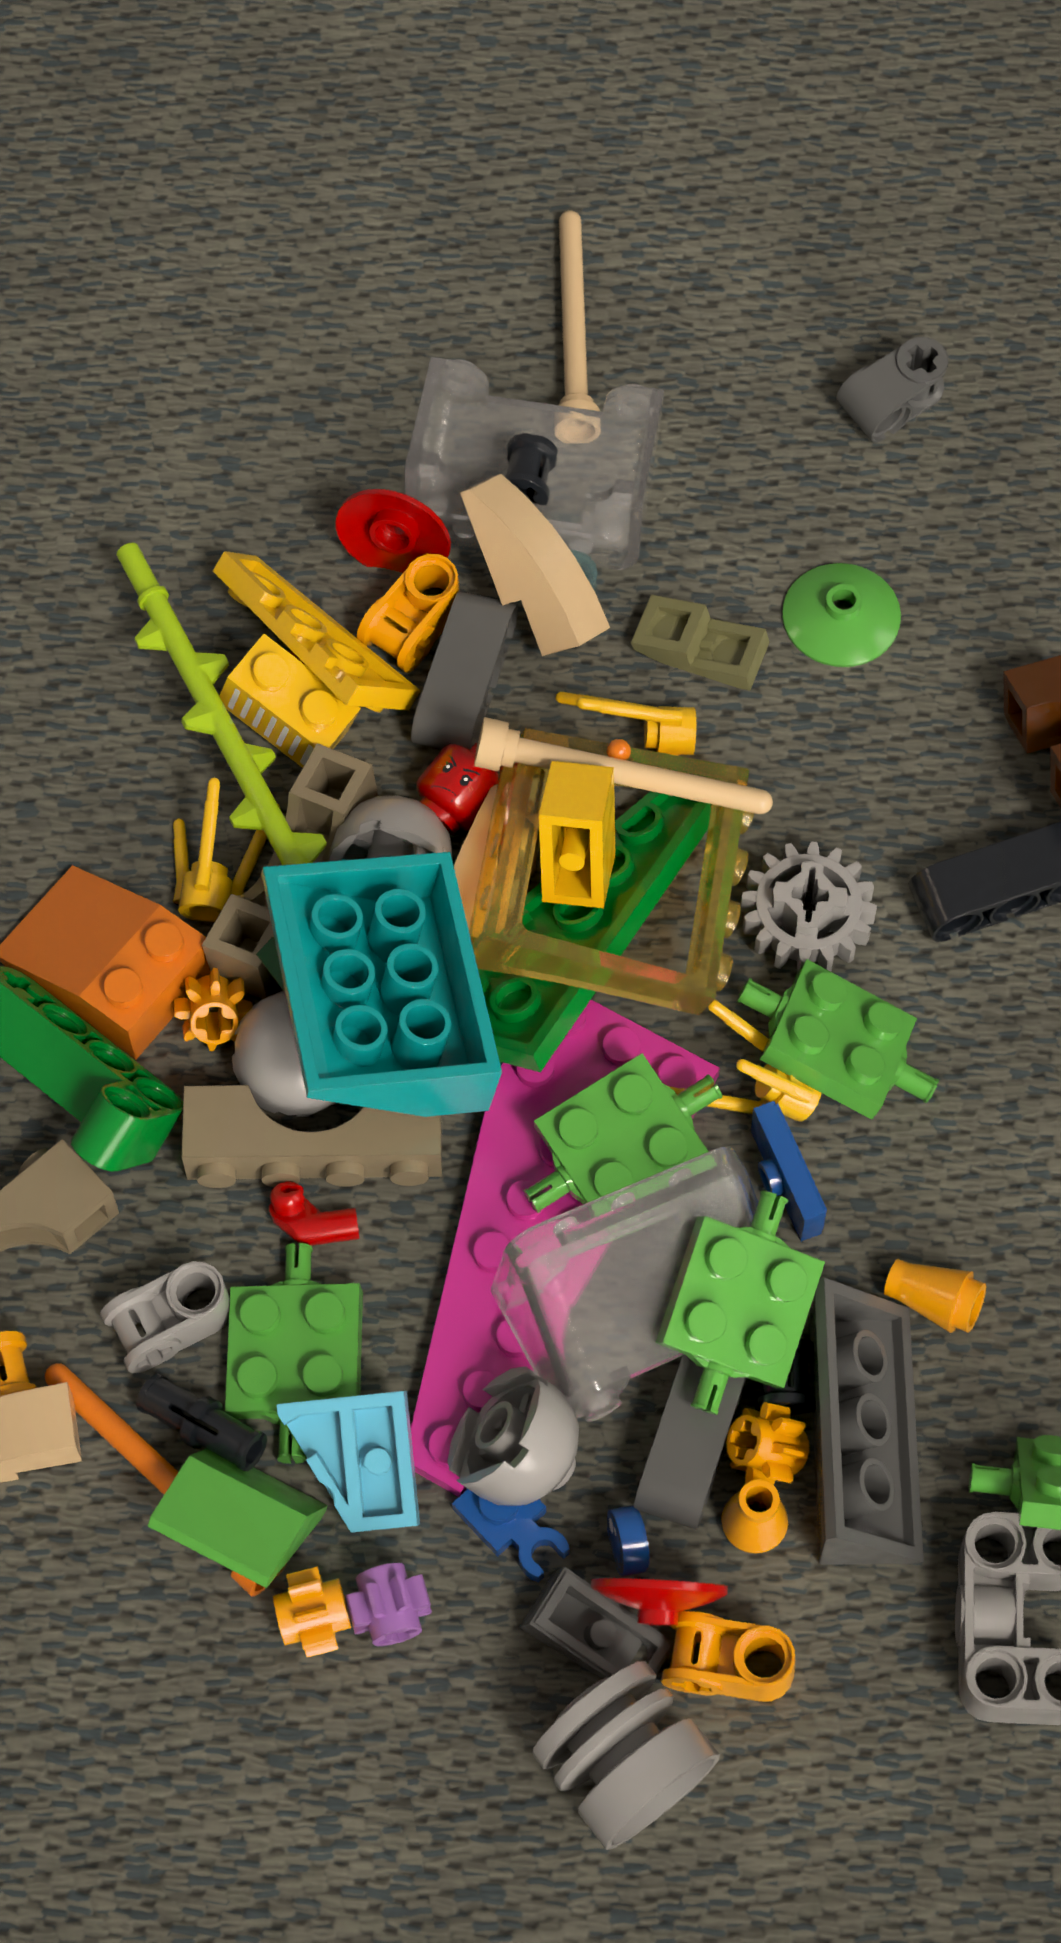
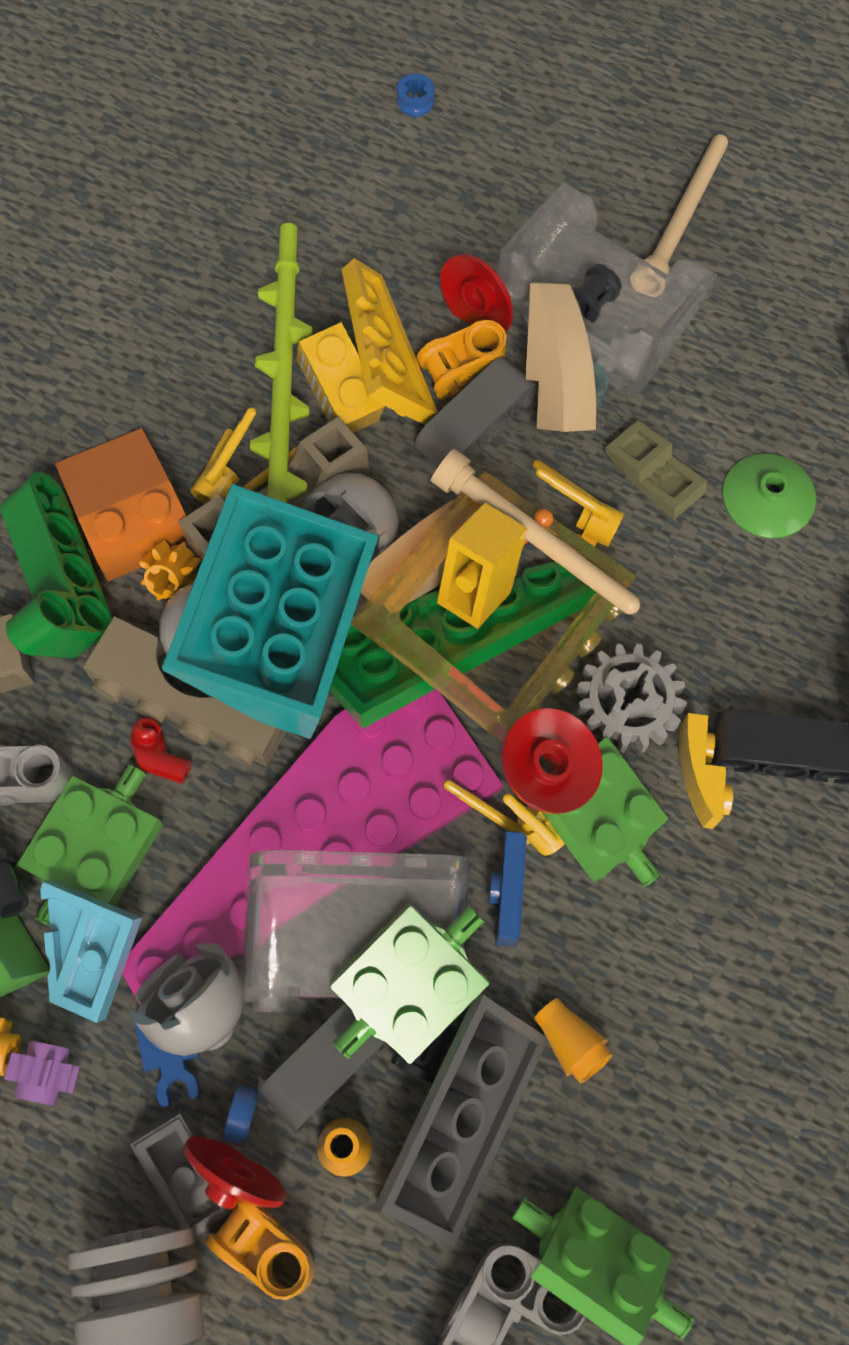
camera: 25 degrees right, 5 degrees up
red head [417,743,503,836] -> none
bright green plate [523,1053,723,1233] -> none
light orange gear [726,1402,809,1485] -> none
none -> blue bush [397,73,435,117]
none -> red dish [501,708,603,814]
none -> yellow slope [679,713,733,829]

